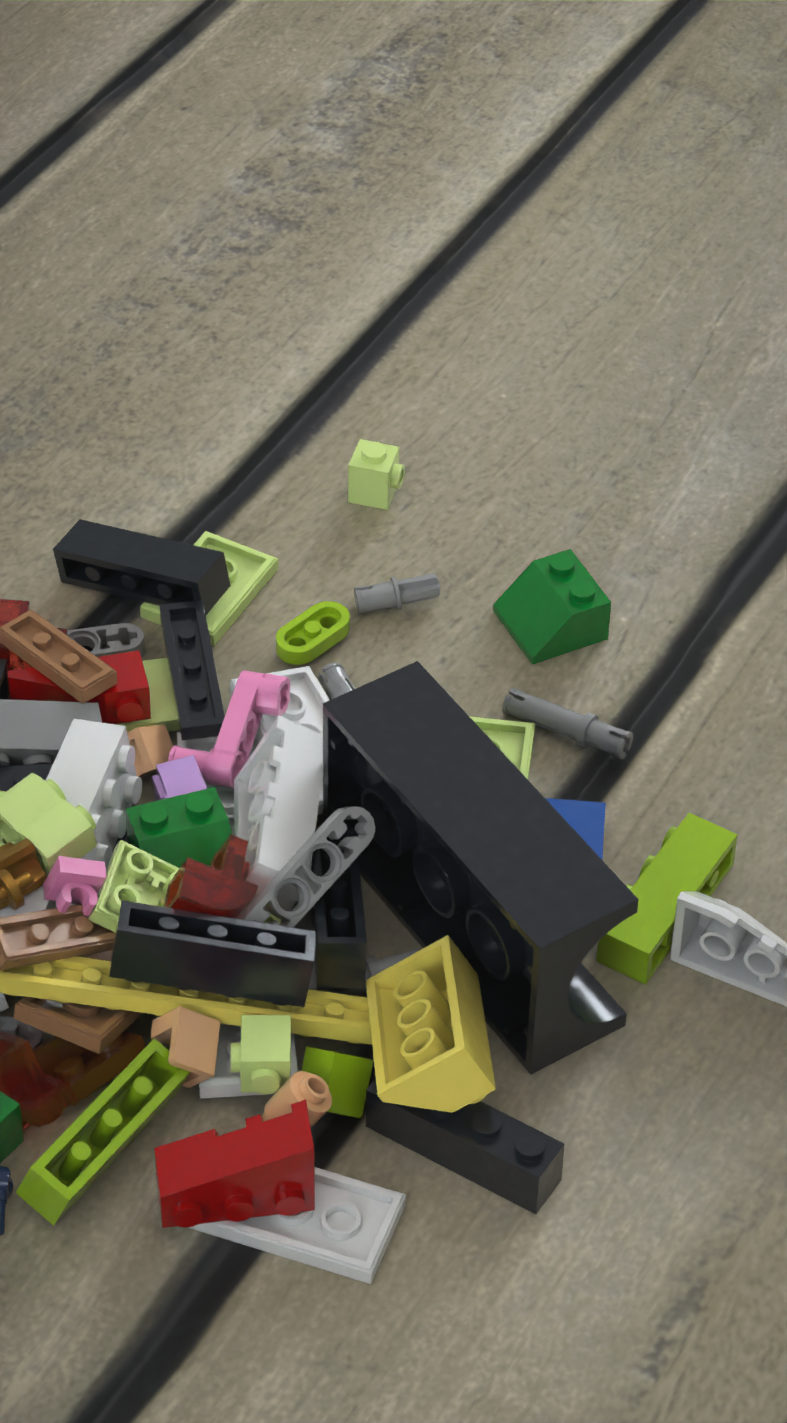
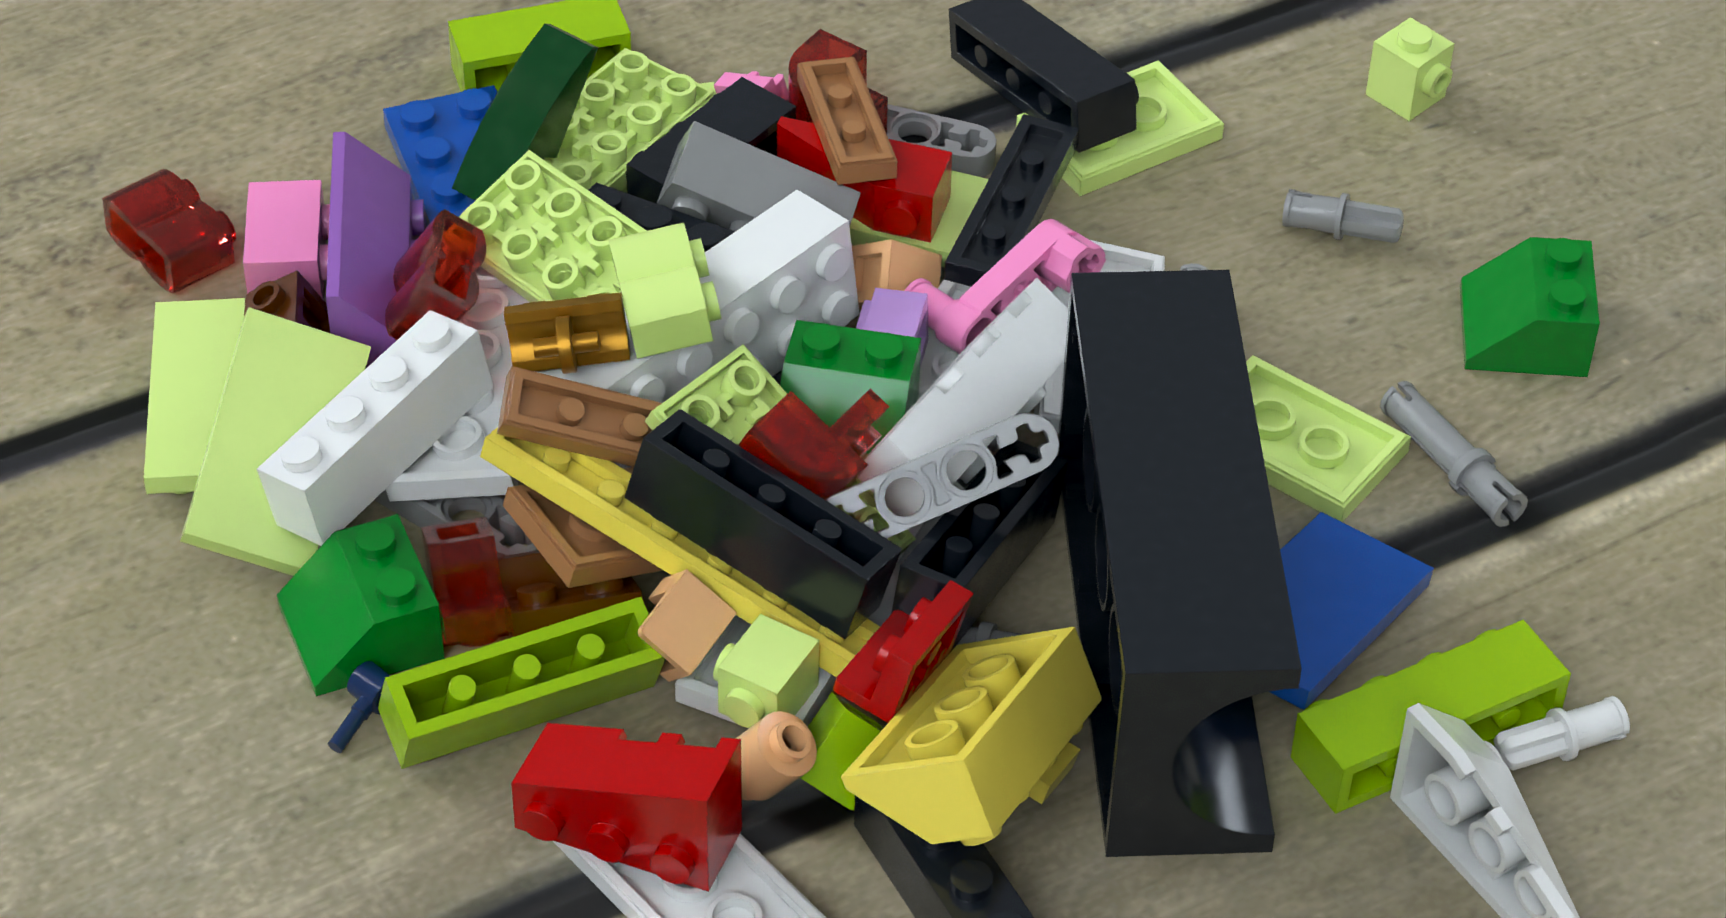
camera: 30 degrees right, 0 degrees up
bright pink tile [43,856,107,916] -> none
lime plate [276,601,350,665] -> none
none -> red bracket [833,580,974,723]
none -> white axle [1494,696,1630,771]

